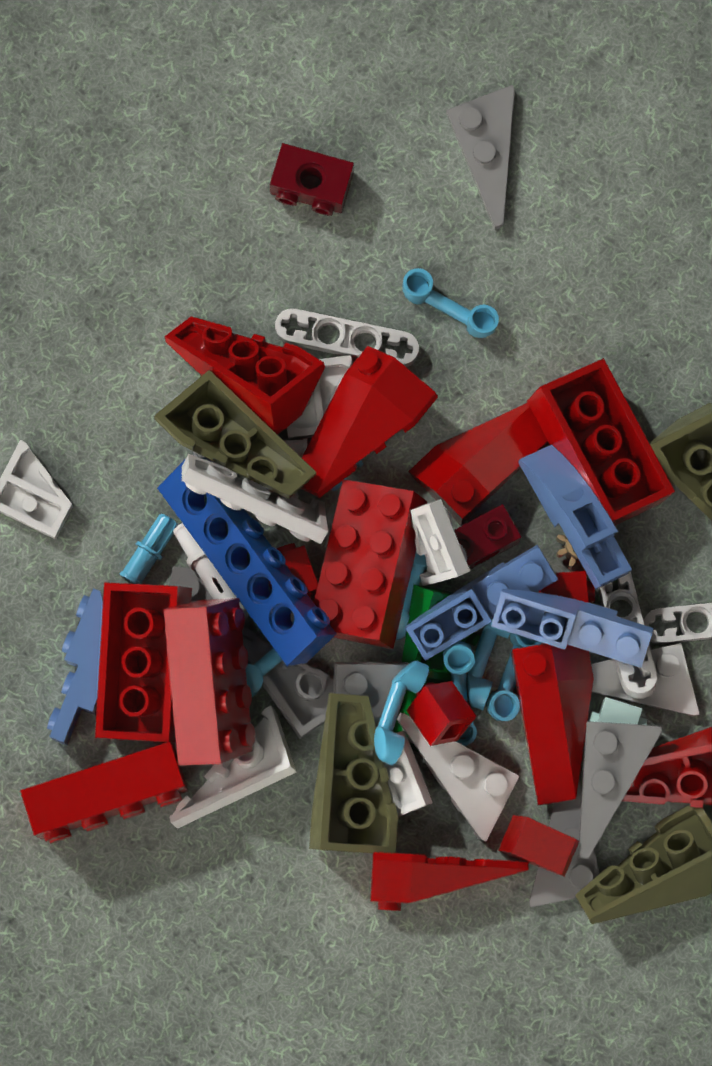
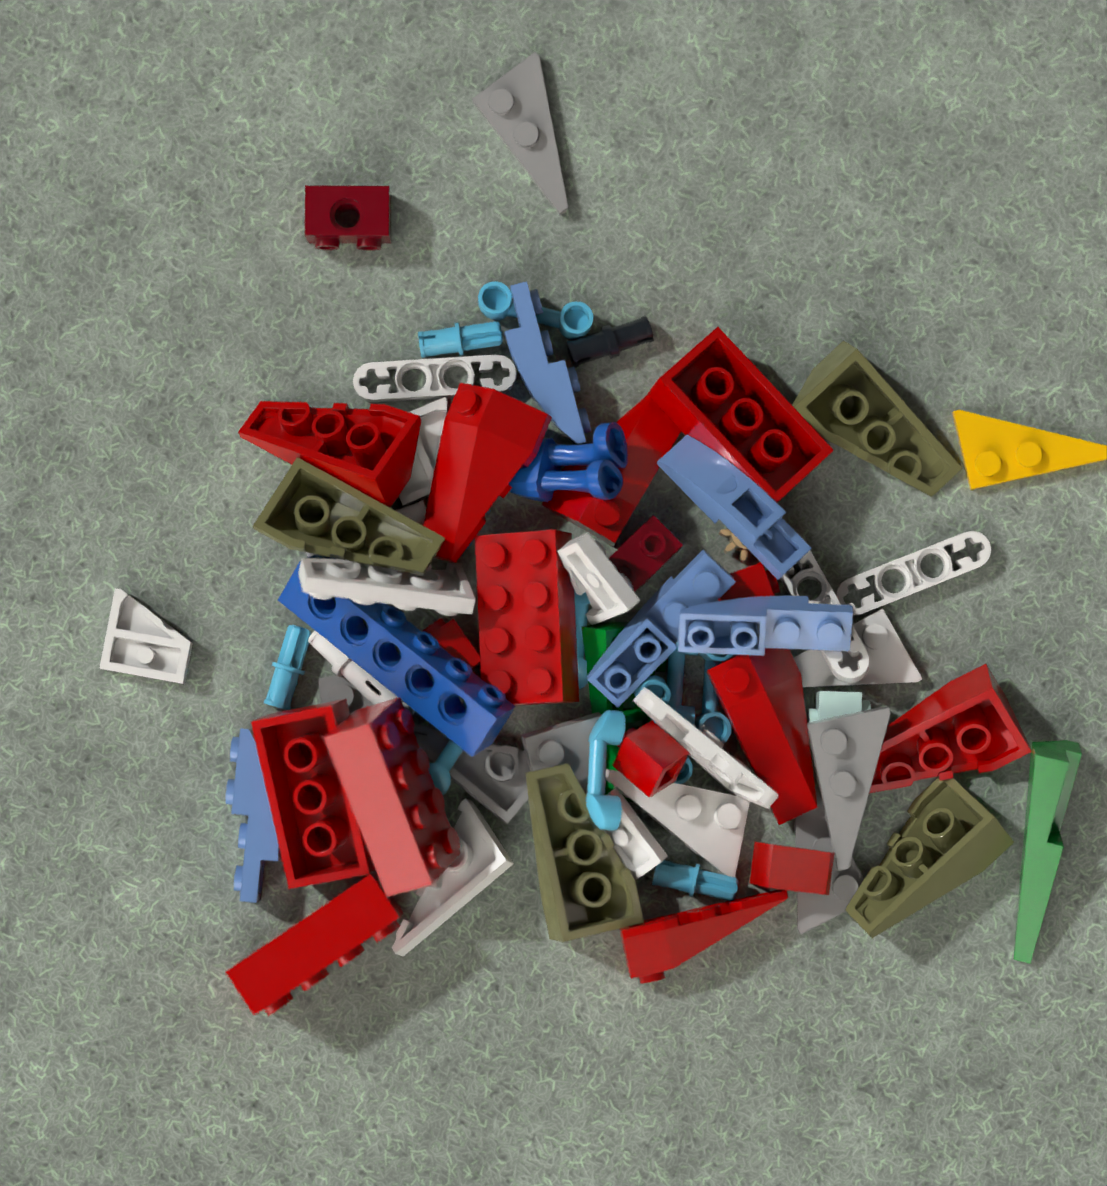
camera: 20 degrees left, 5 degrees up
none -> medium azure axle [418,321,503,358]
none -> medium blue slope [504,281,591,444]
none -> blue piece [508,422,628,502]
none -> black pin [566,316,654,367]
none -> white wing [633,688,779,809]
none -> medium azure axle [652,860,739,901]

